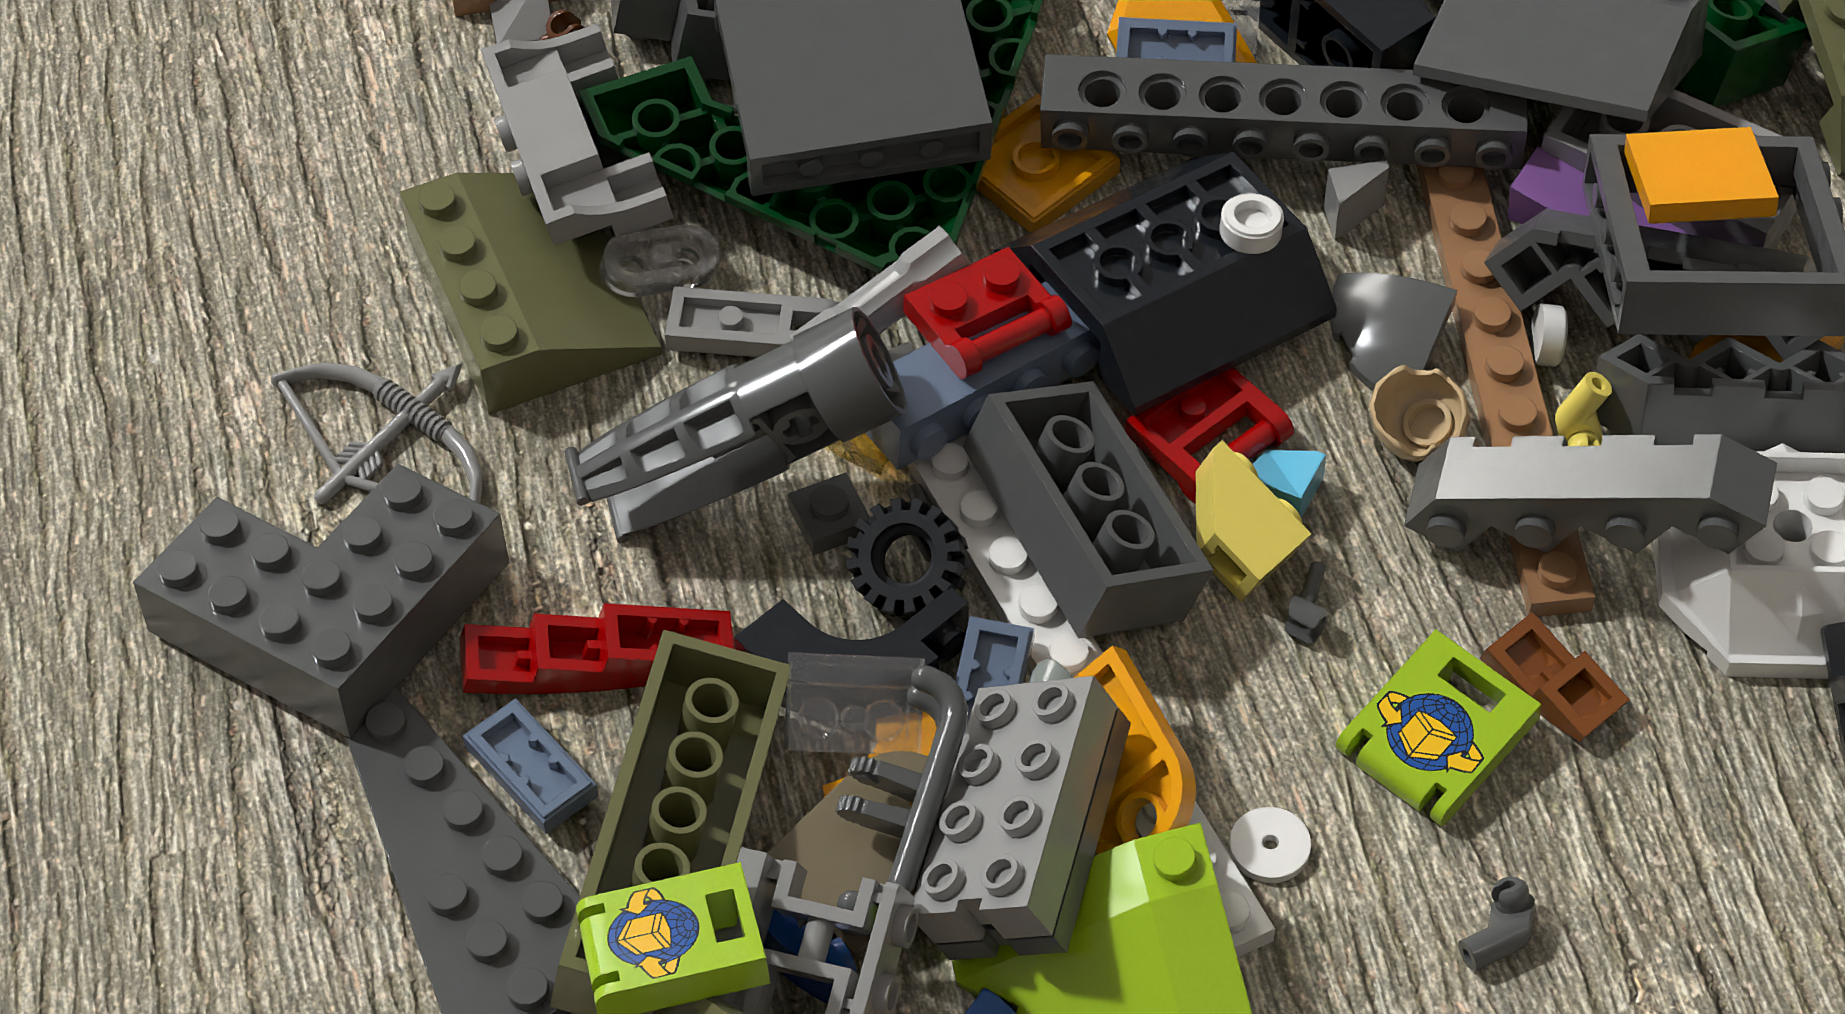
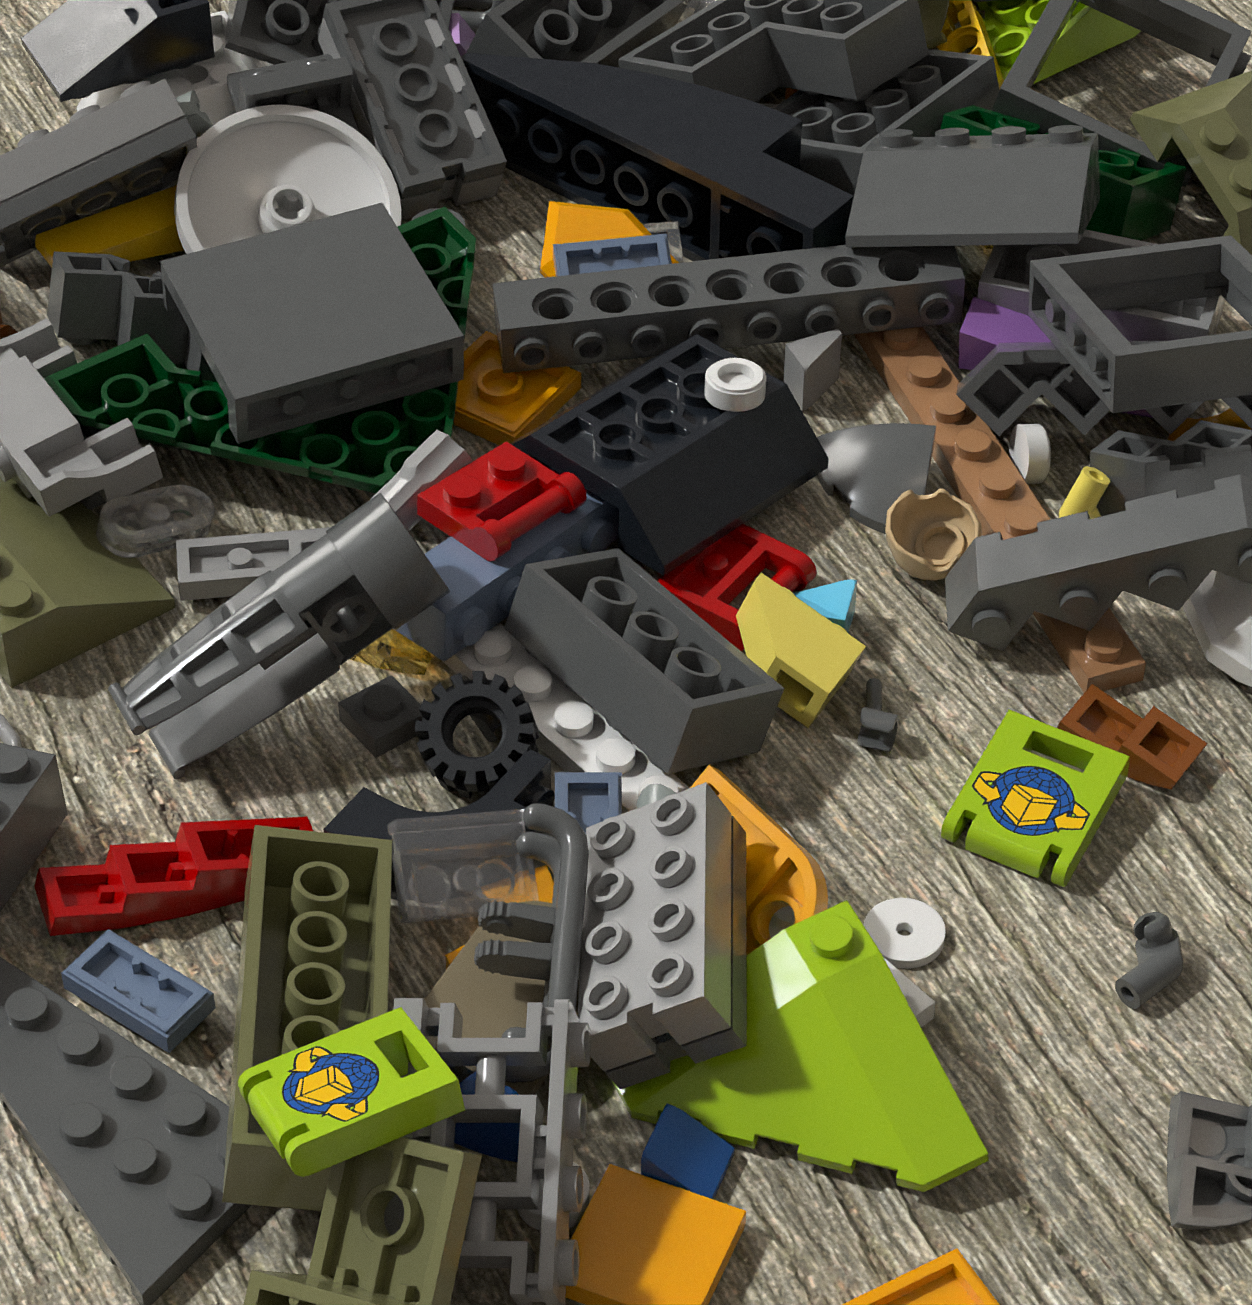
camera: 15 degrees left, 10 degrees down
light orange tile [1624,127,1779,224] -> none

